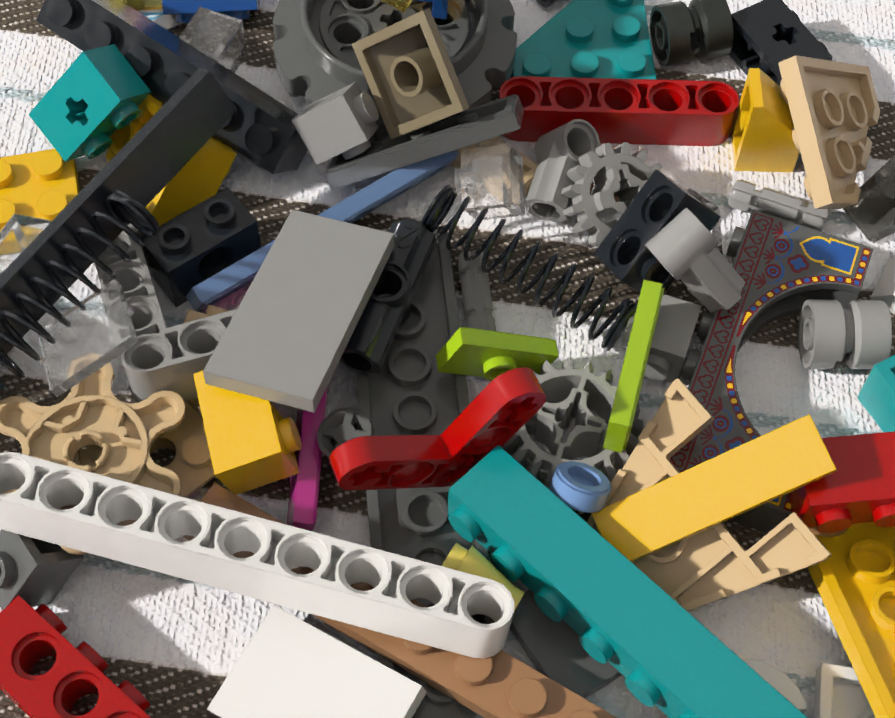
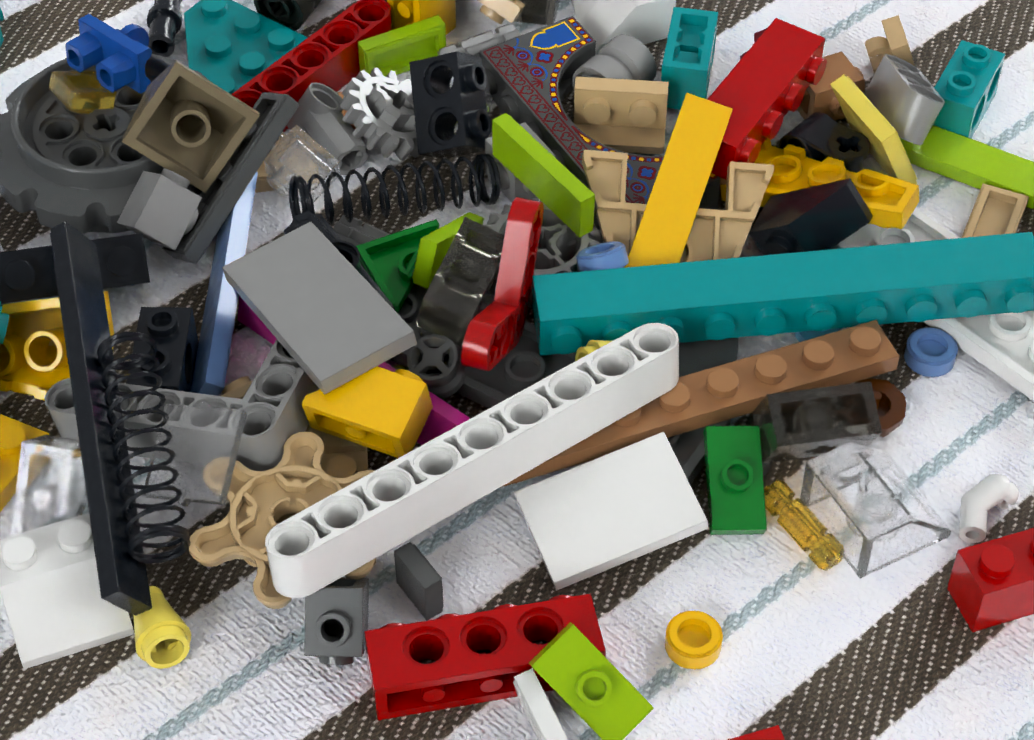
camera: 50 degrees left, 10 degrees down
light grey piece [645,208,746,313] -> none
none -> green tile [356,219,439,313]
none -> lime tile [358,15,446,77]
none -> dark grey tile [394,542,444,621]
none -> clear smoke brick [415,217,504,347]
none -> tan bracket [574,76,669,154]
none -> black slope [749,178,873,255]

